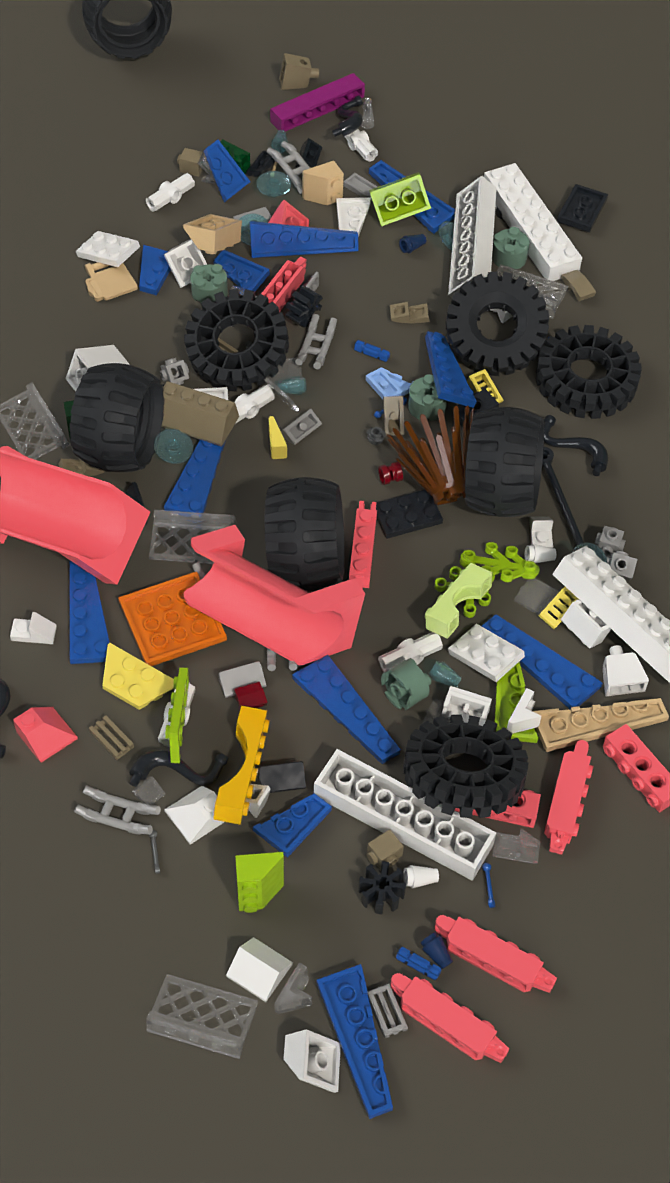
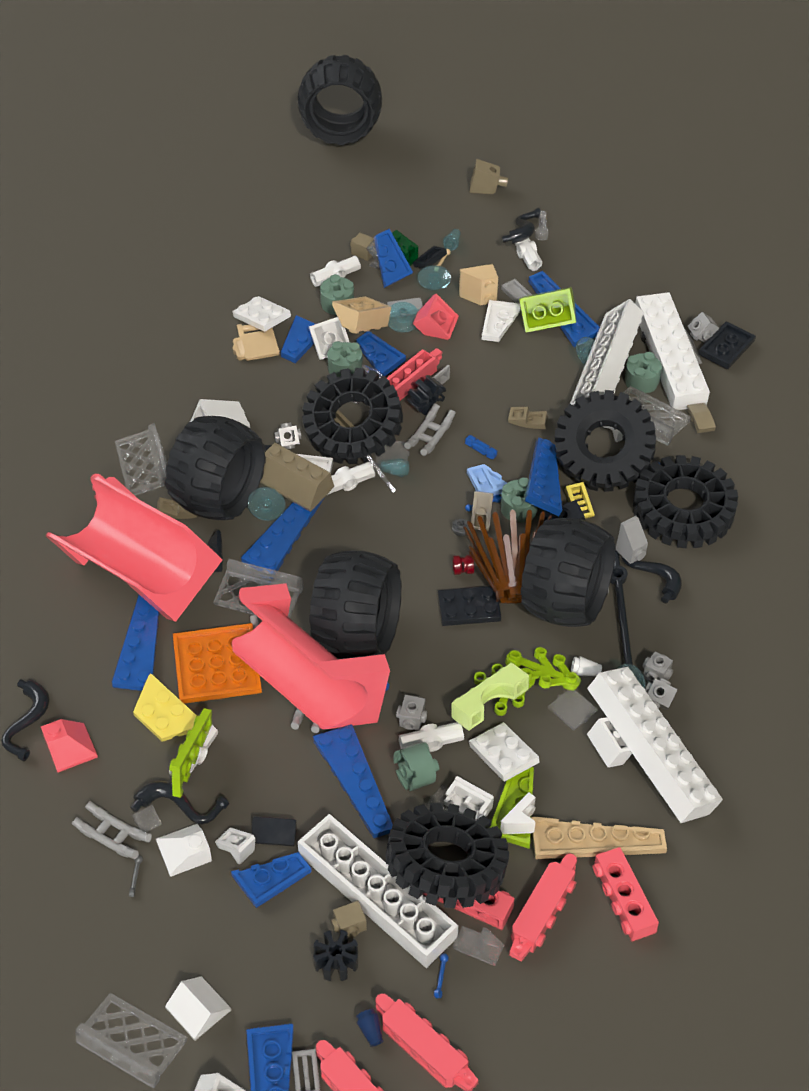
camera: 15 degrees right, 5 degrees down
white slope [10,612,57,644] -> none
dark tan tile [89,715,134,760] -> none
yellow arch [213,706,270,825] -> none
light grey slope [219,661,266,698] -> none
dark red piece [234,681,268,710] -> none
lime slope [235,852,284,913] -> none
blue wing [250,221,358,258] -> none
light grey piece [267,141,310,194] -> none
light yellow slope [269,416,287,459] -> none
magenta brick [270,73,365,133] -> none
clear slope [275,963,312,1014] -> none
light grey slope [281,409,322,445] -> none
black slope [295,138,322,168] -> none
coral hinge [349,501,377,590] -> none
blue axle [396,947,442,980] -> none
dark blue cone [399,234,426,253] -> none
white cone [403,865,439,888] -> none
clear light blue cone [429,660,462,687] -> none
blue wing [482,615,603,709] -> none
white slope [529,517,553,548] -> none
light yellow slope [538,586,579,629] -> none
white torso [603,645,649,696] -> none
none -> sand green brick [320,274,354,315]
none -> light grey brick [396,695,427,730]
none -> light grey slope [616,516,648,564]
none -> light grey brick [688,312,719,343]

